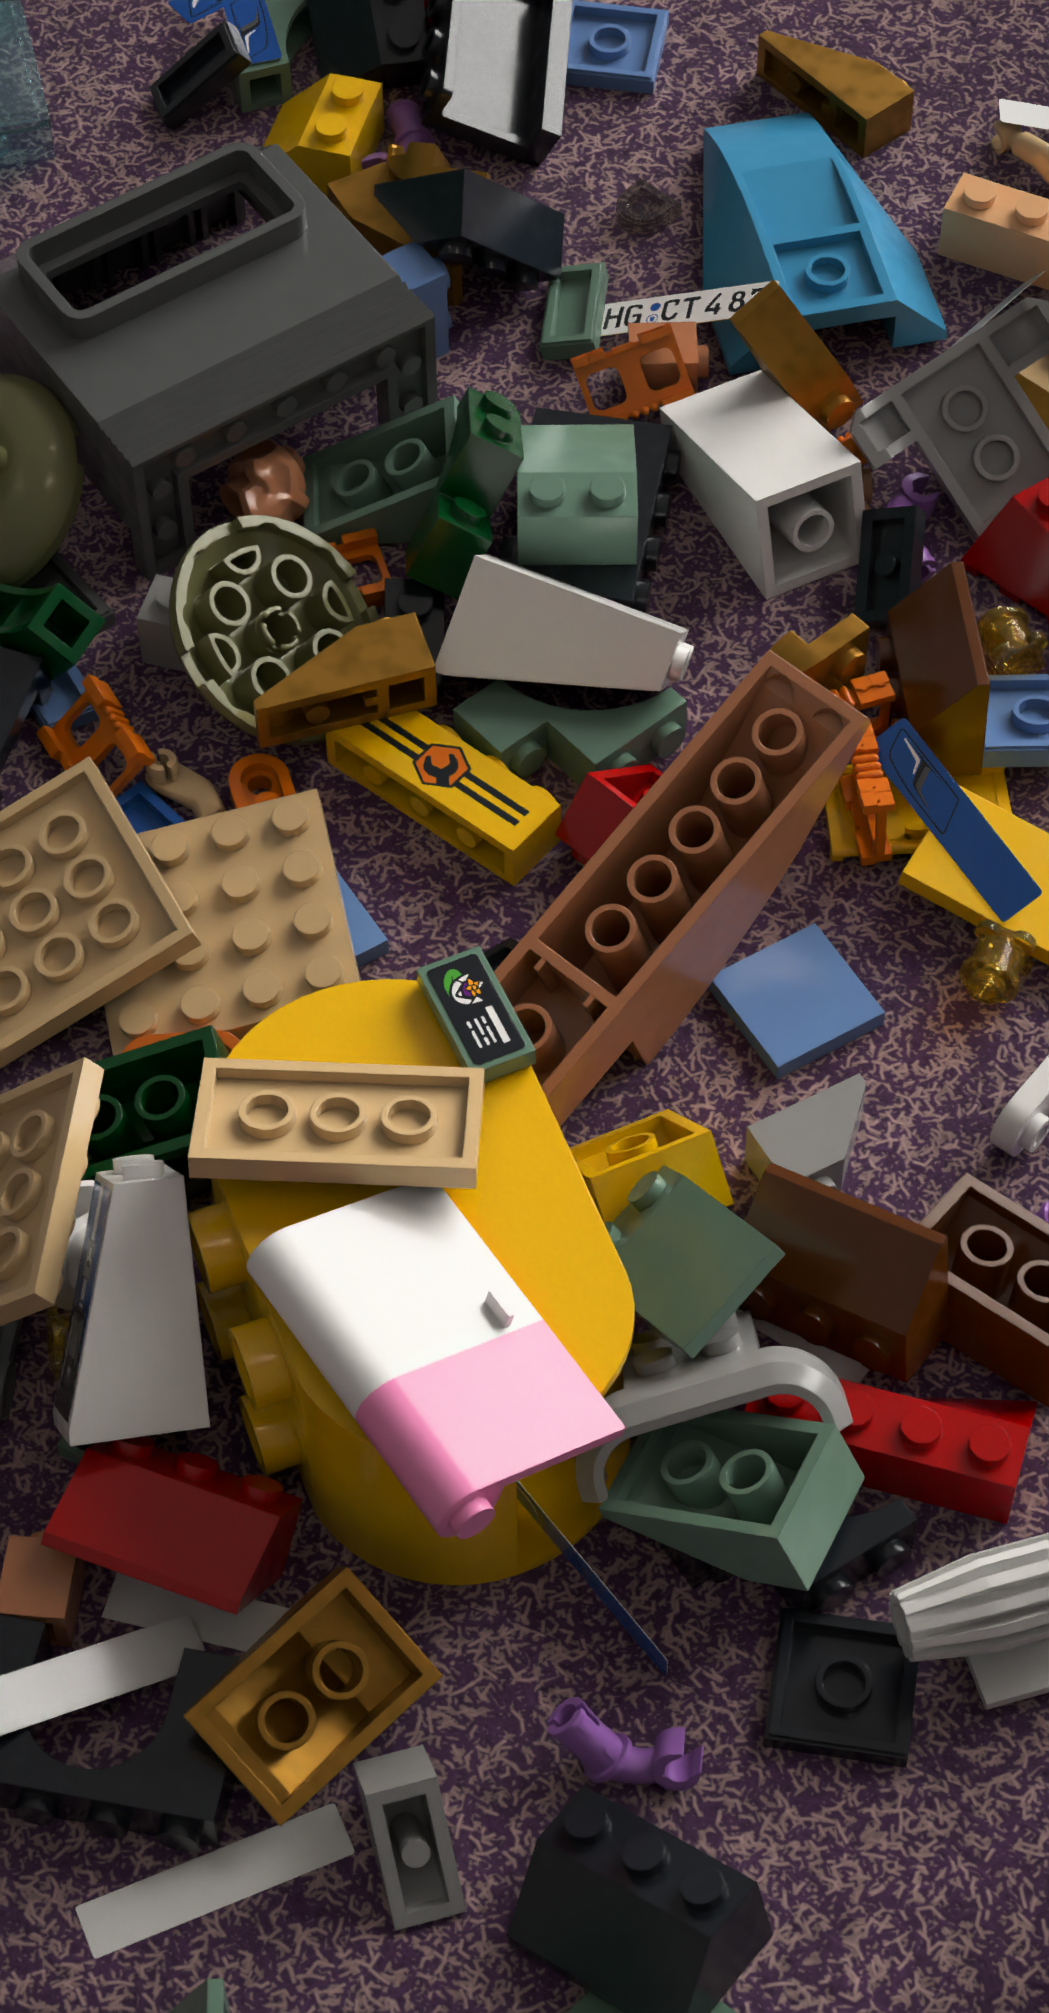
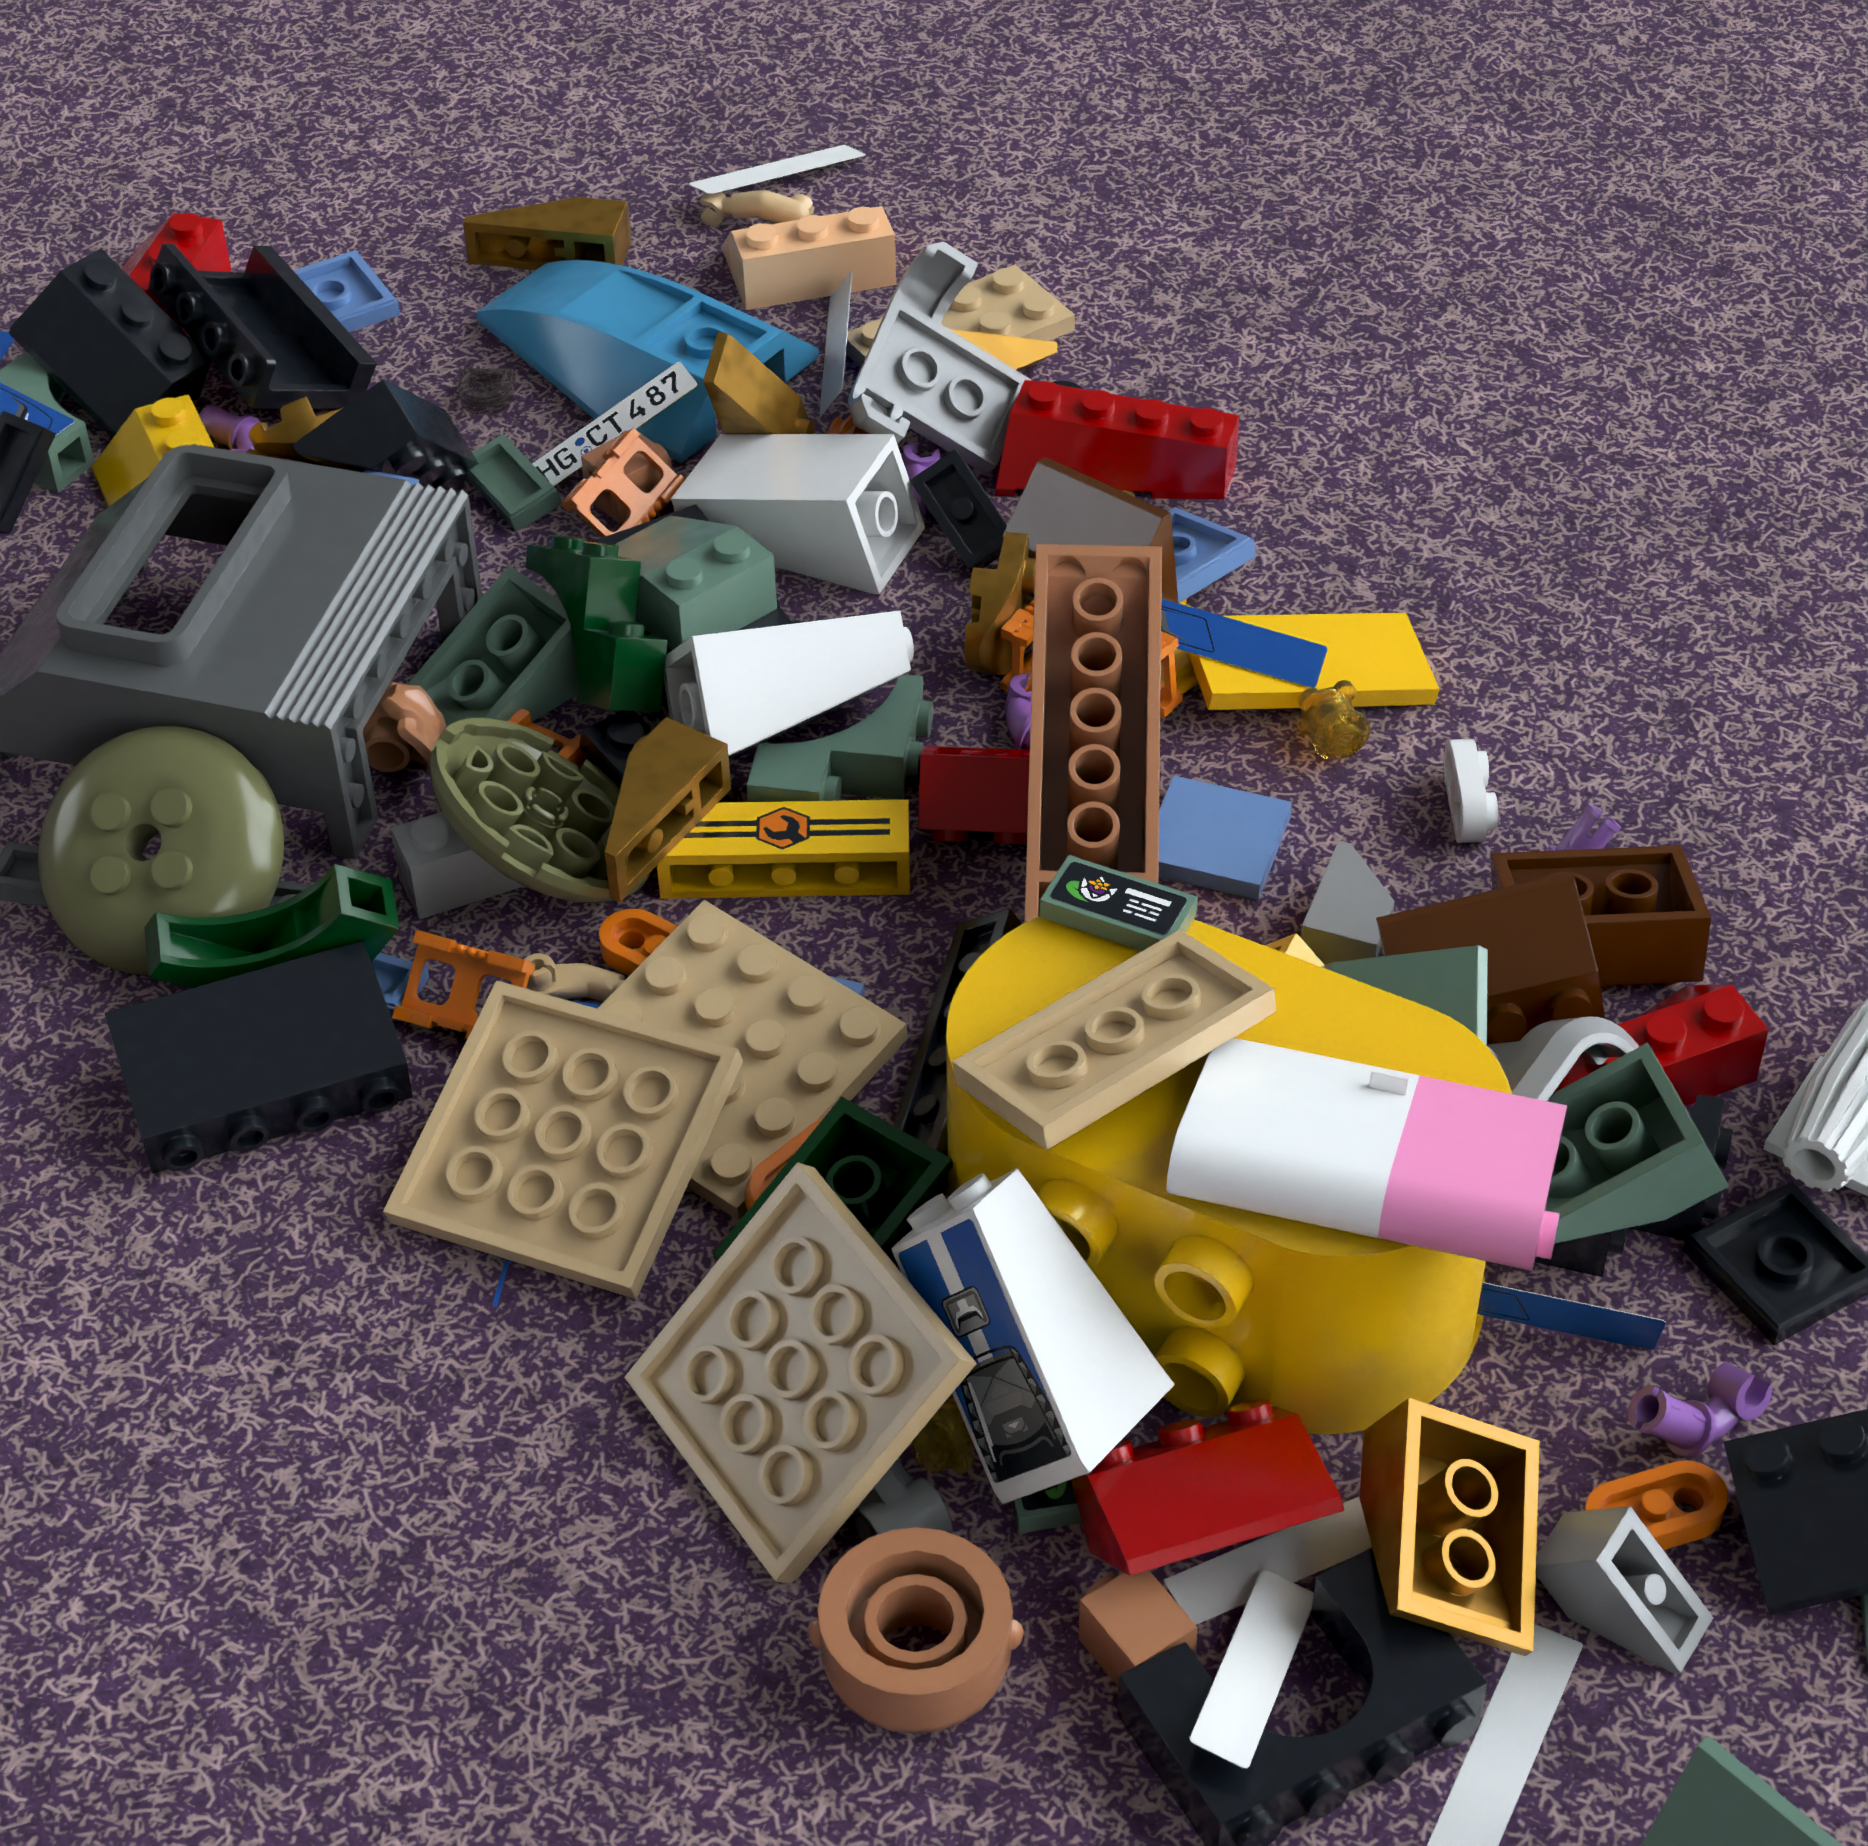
camera: 40 degrees left, 10 degrees down
none -> orange plate [1584,1460,1729,1550]

